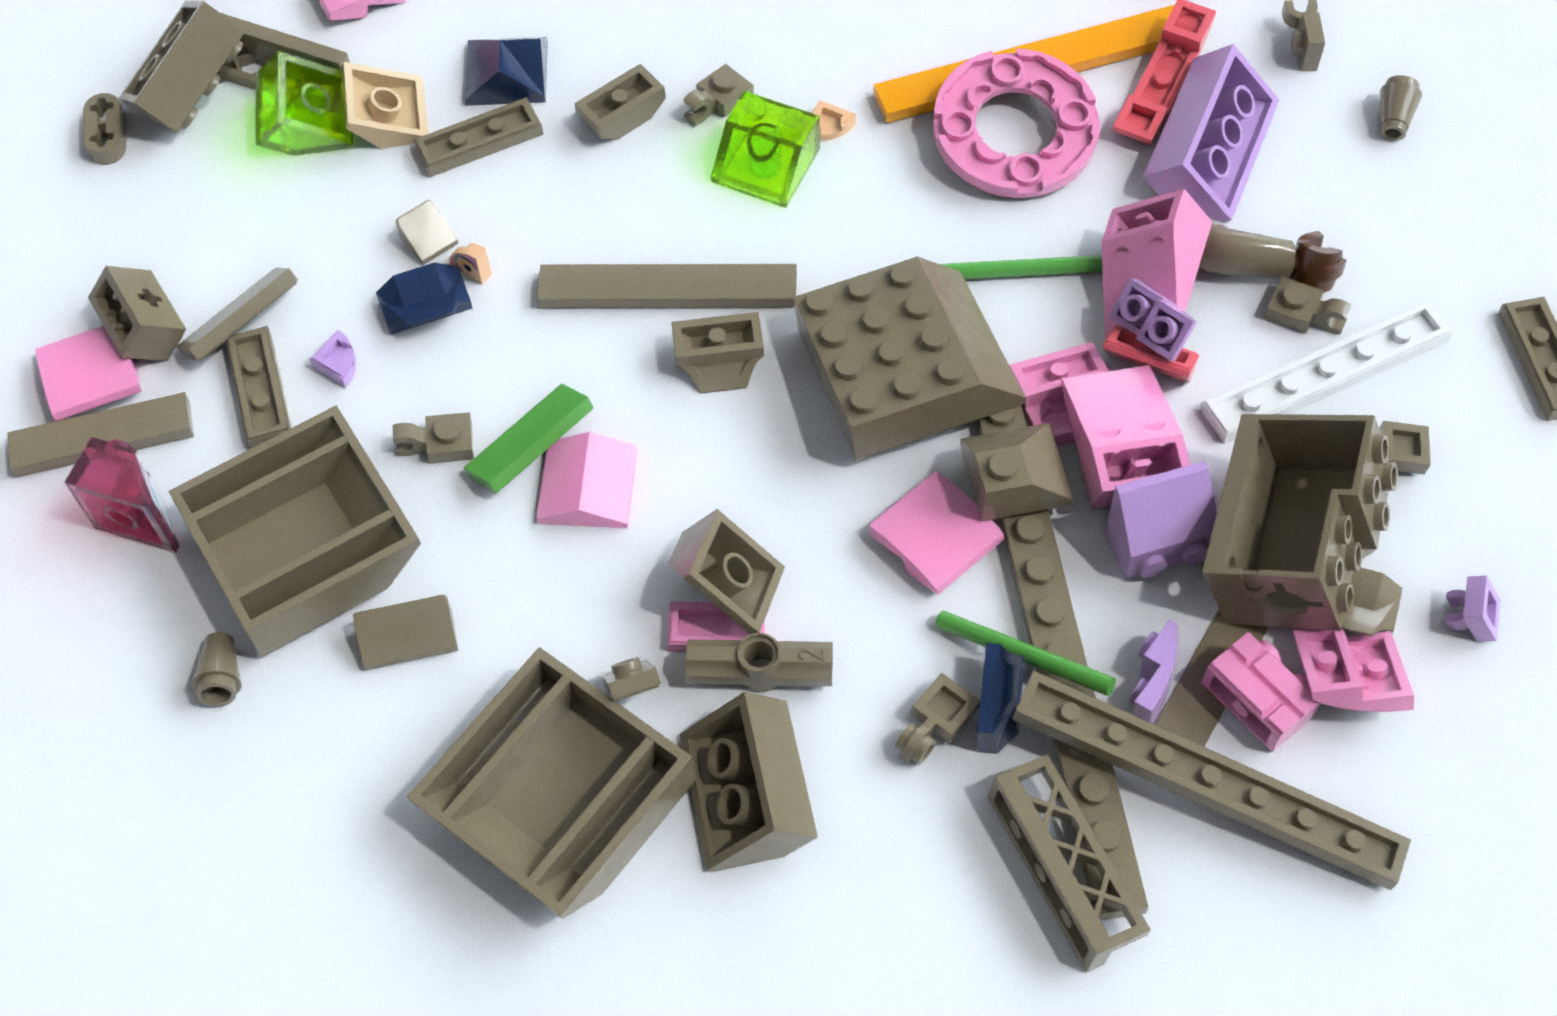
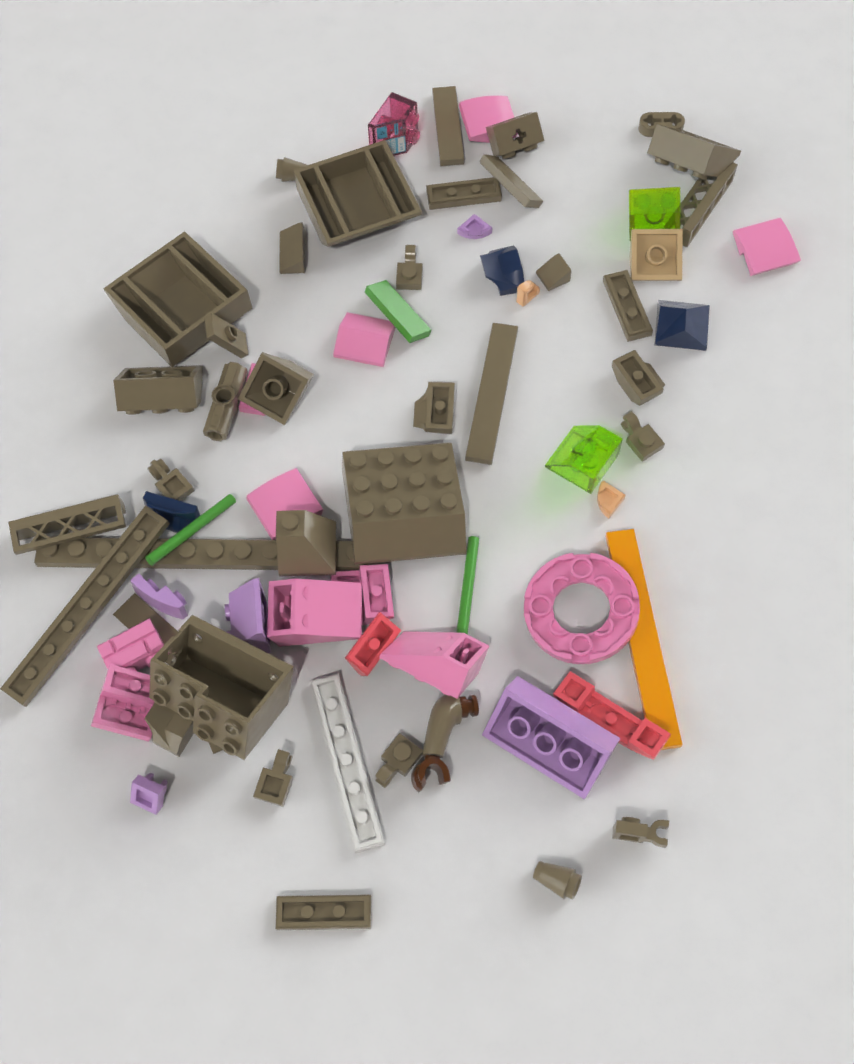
camera: 100 degrees right, 5 degrees up
lavender slope [1109,278,1197,362] -> none

